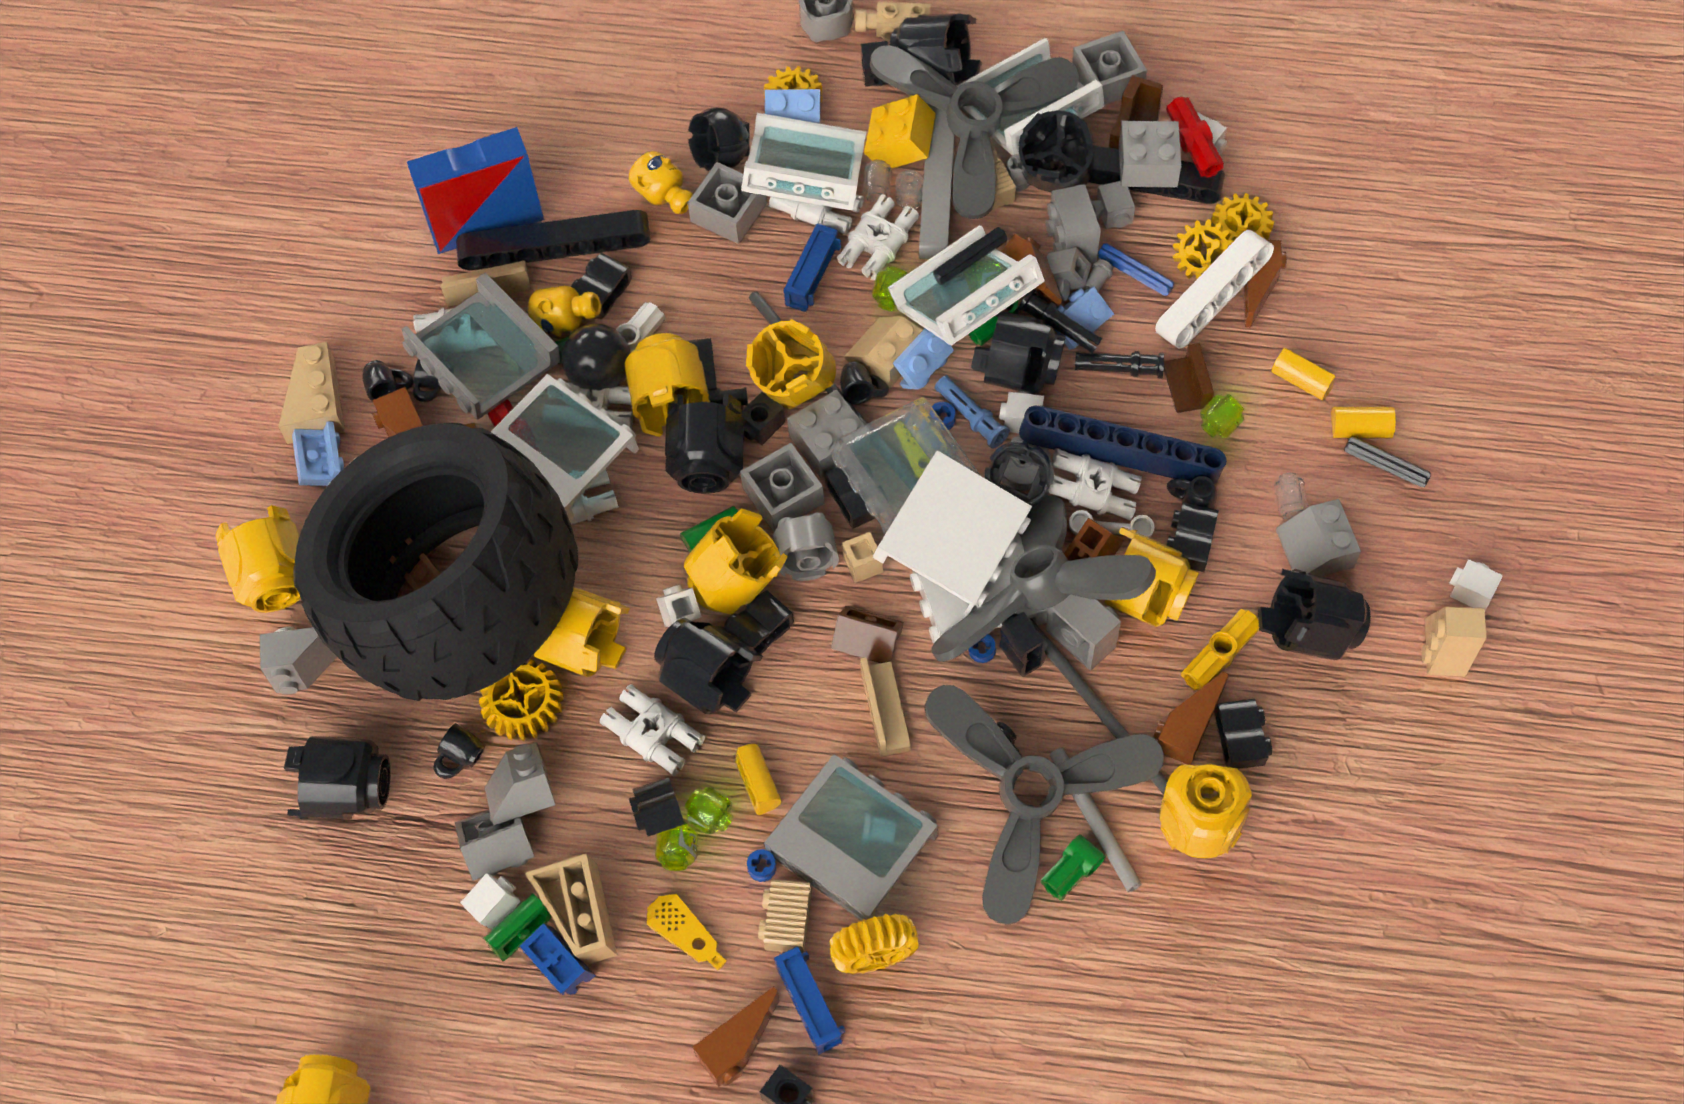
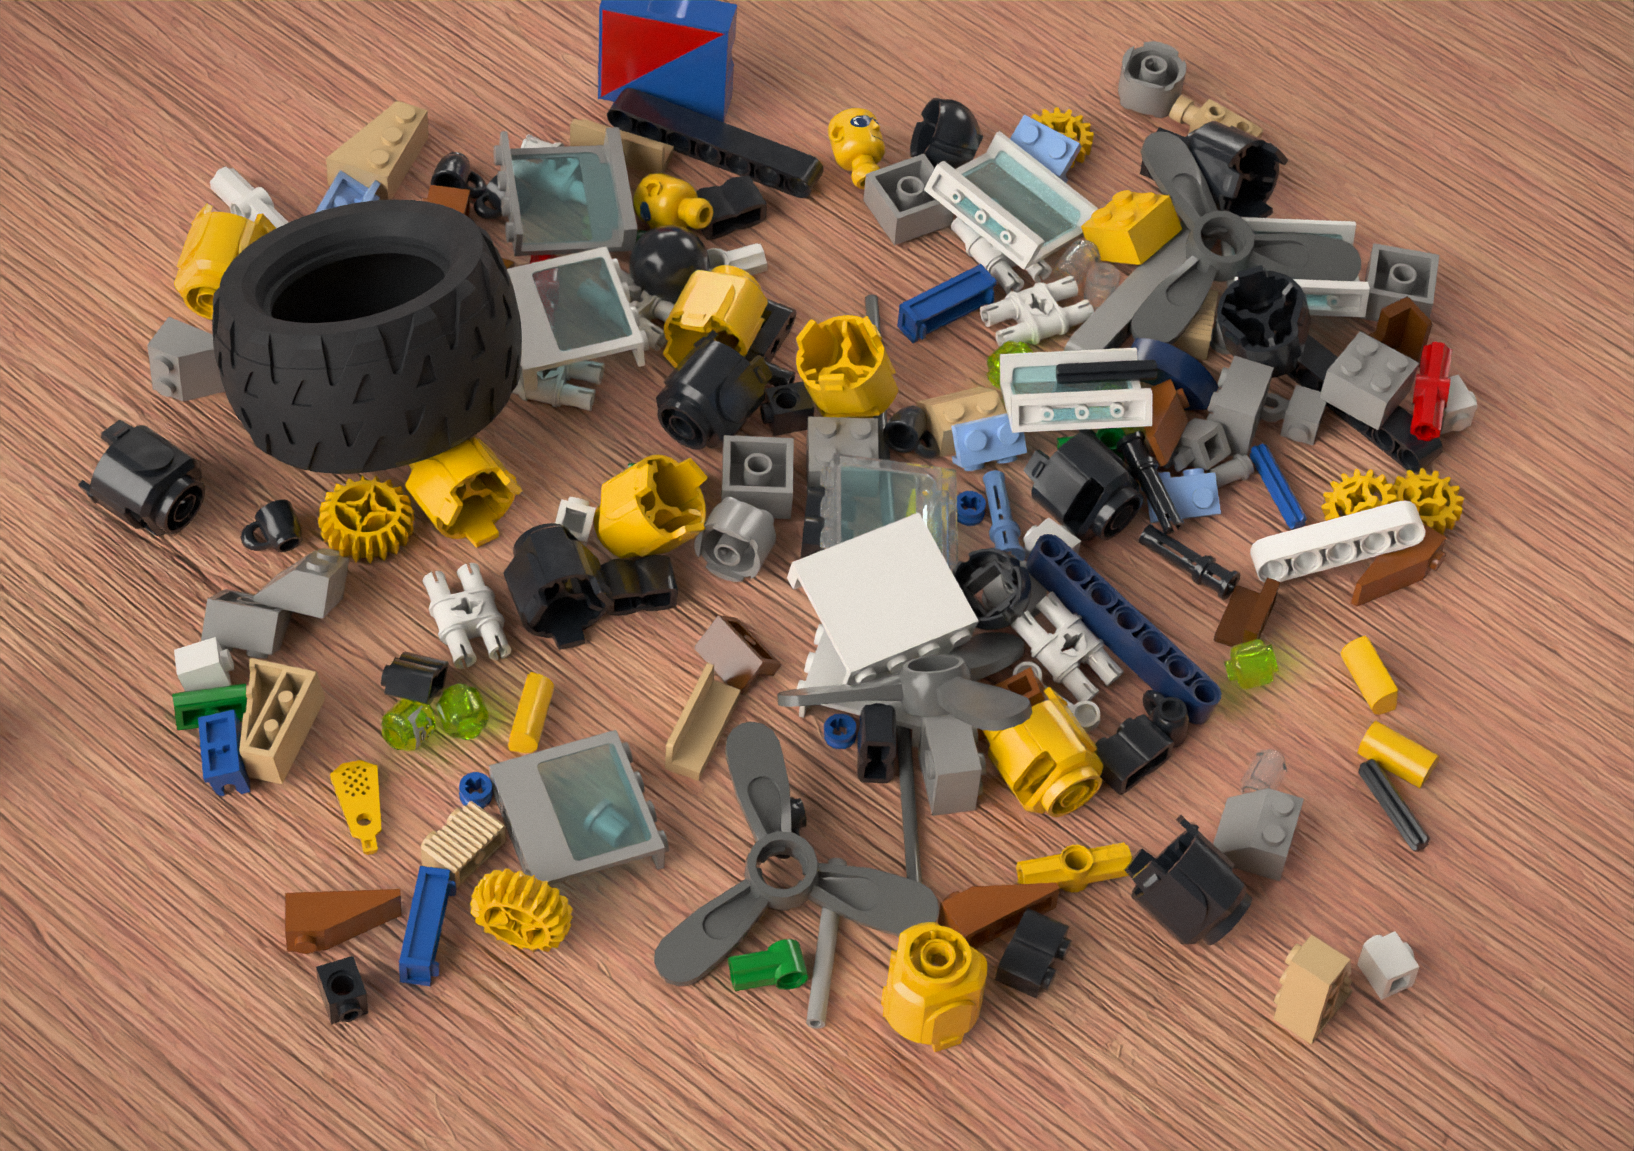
camera: 25 degrees right, 10 degrees down
tan brick [842,532,883,583] -> none
none -> white piece [210,166,289,228]
none -> dark blue arch [1114,338,1219,410]

